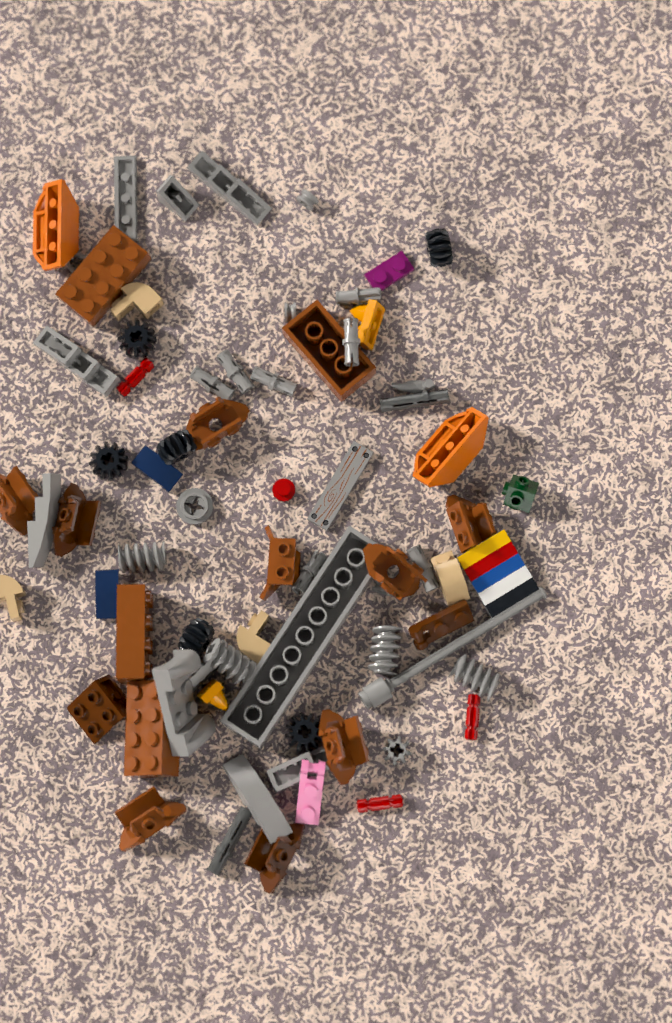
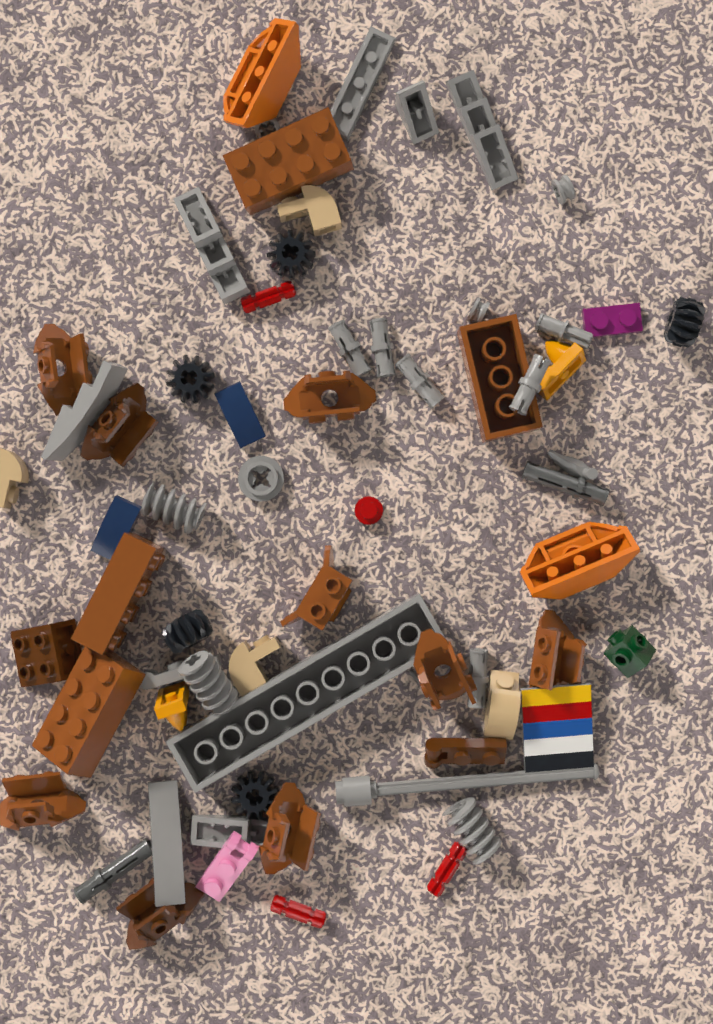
camera: 20 degrees right, 10 degrees up
light grey piece [152,650,216,757] -> none
black gear [156,430,197,465] -> none
light grey pin [291,550,327,596] -> none
light grey tile [307,441,374,531] -> none
light grey piece [368,625,402,676] -> none
light grey gear [382,736,411,766] -> none

